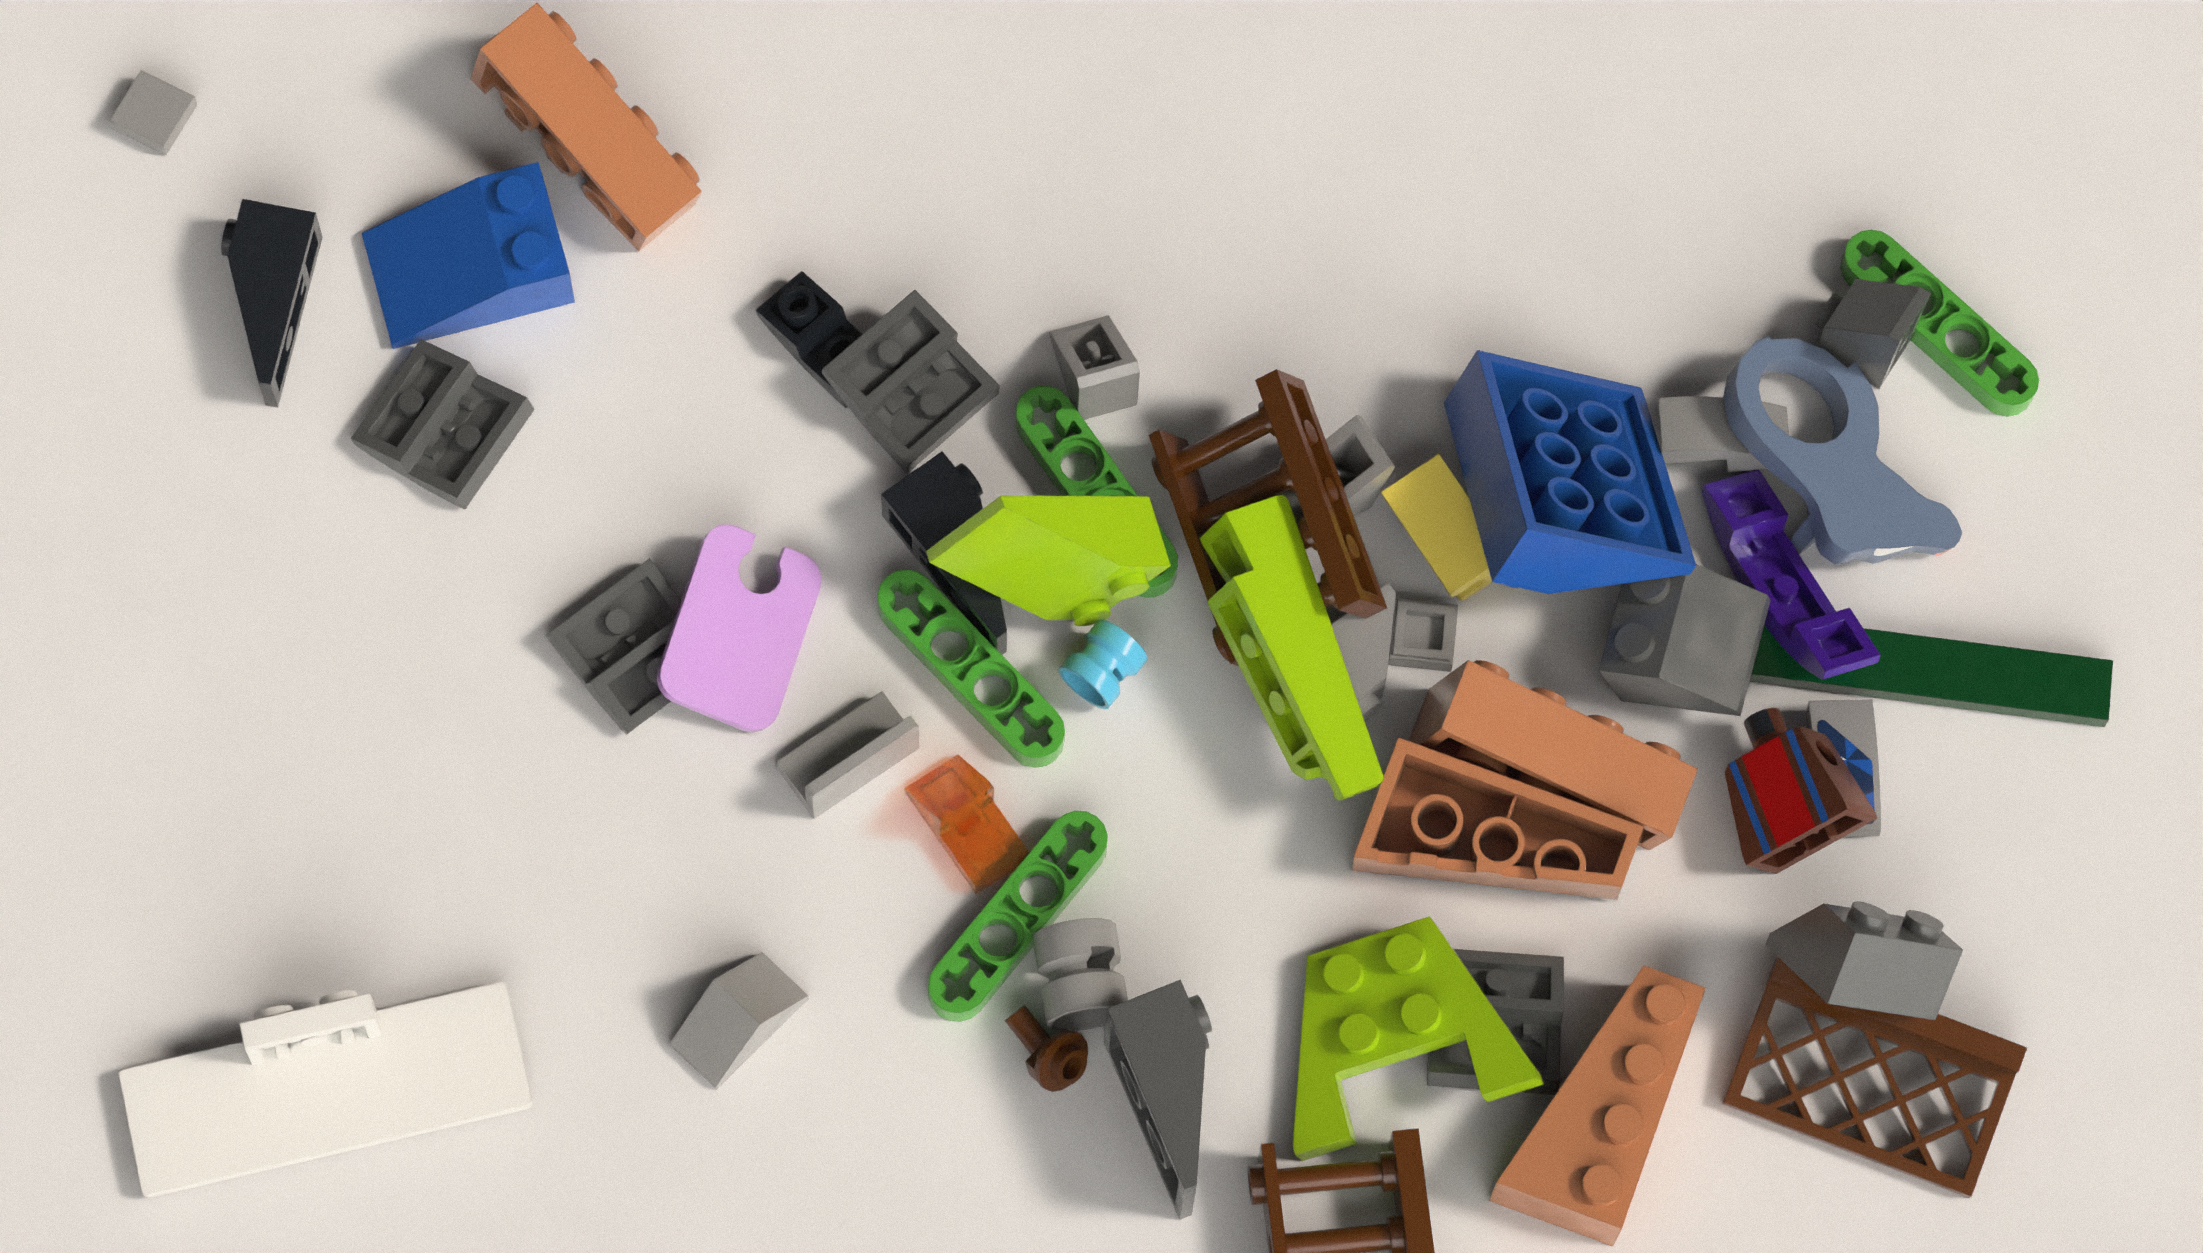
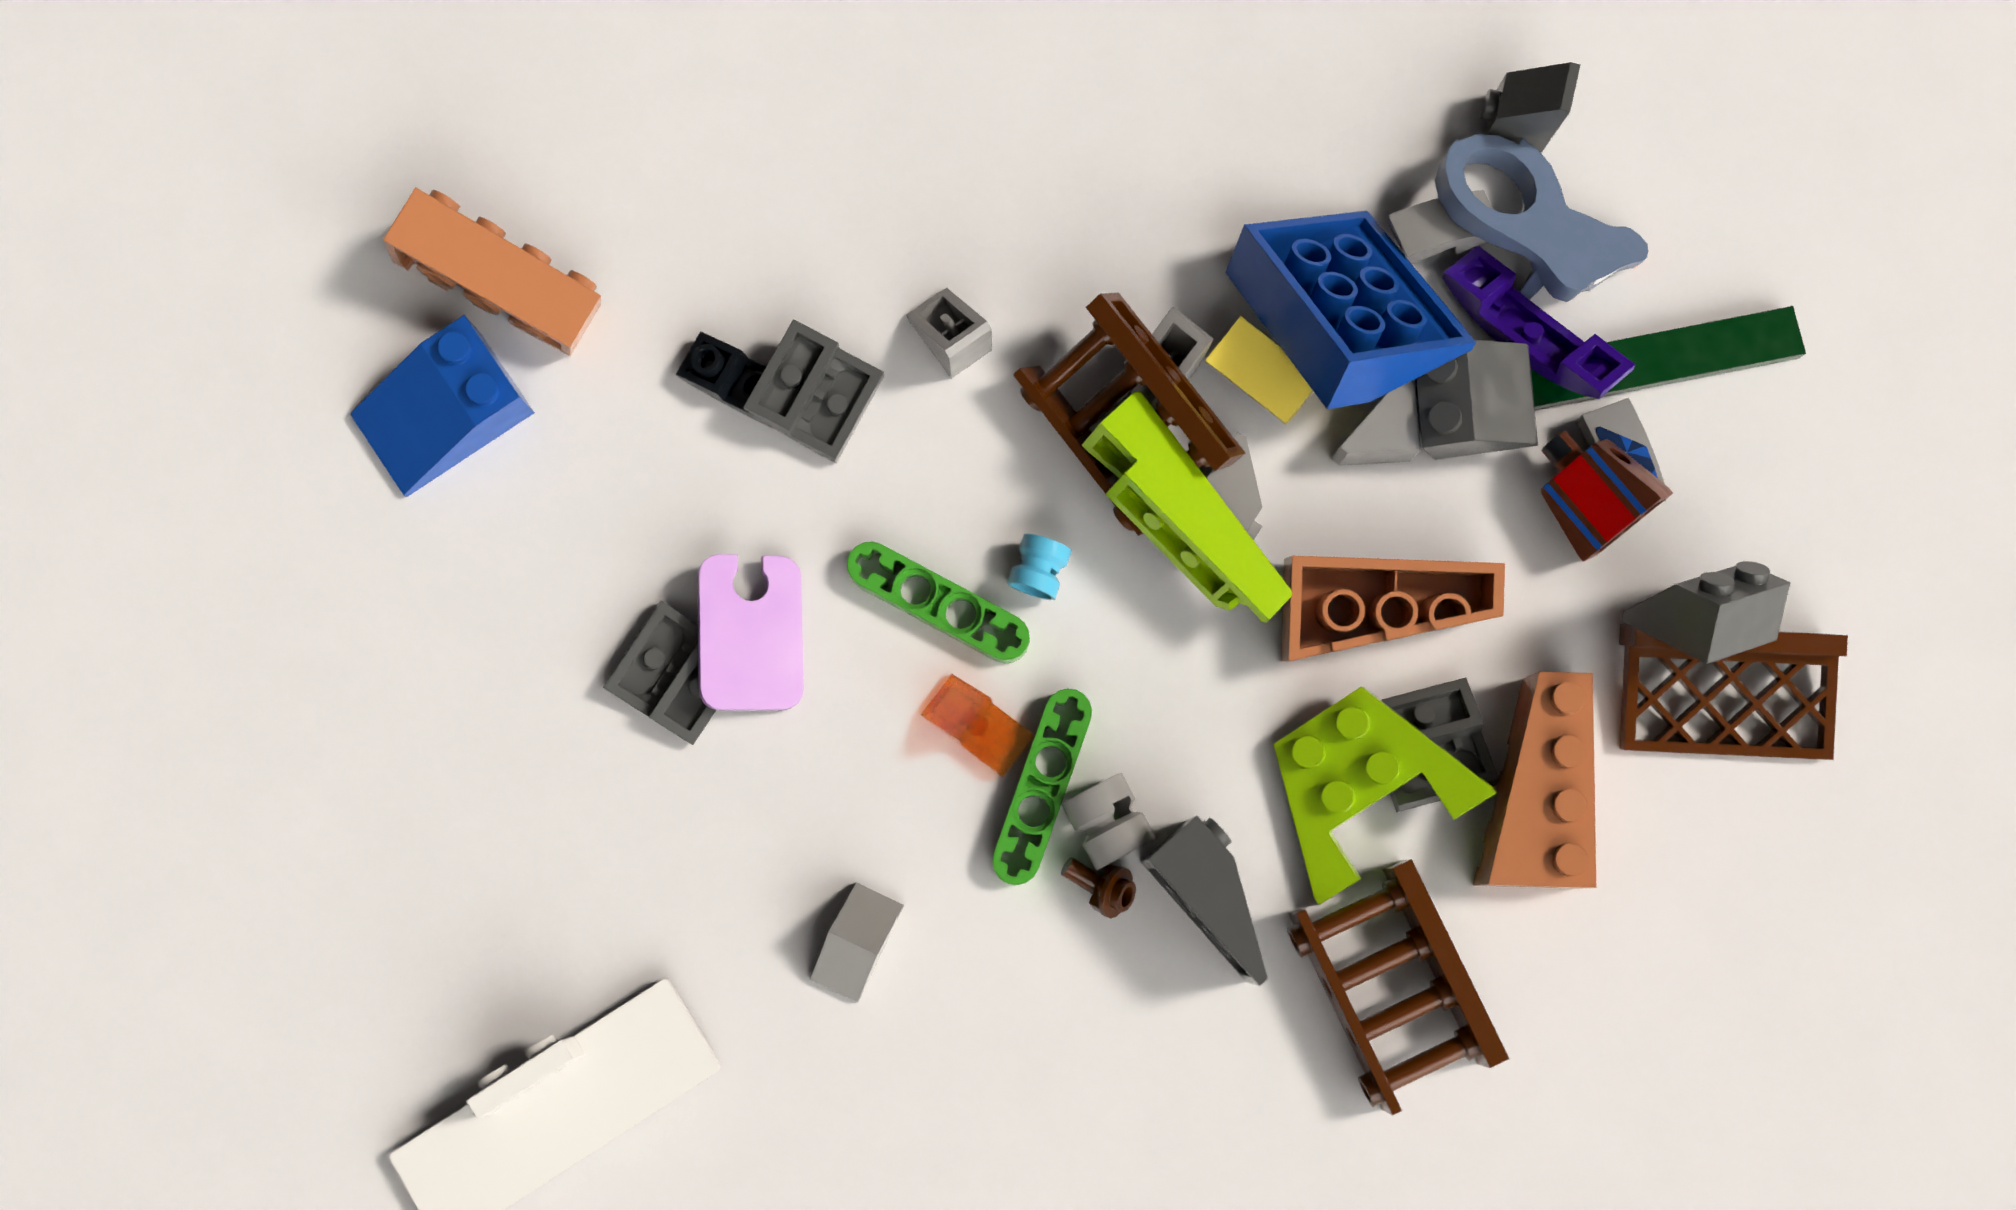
camera: 15 degrees left, 10 degrees up
light grey tile [110,70,197,155] -> none
black slope [221,199,323,408] -> none
dark grey slope [351,339,535,510] -> none
light grey panel [777,691,919,819] -> none
black slope [881,451,1007,655] -> none
lime slope [926,495,1171,626] -> none
bright green beam [1016,386,1178,598] -> none
light grey tile [1388,598,1458,672] -> none
nougat wedge [1408,660,1698,850] -> none
bright green beam [1840,229,2039,417] -> none
none -> light grey slope [1331,380,1421,465]

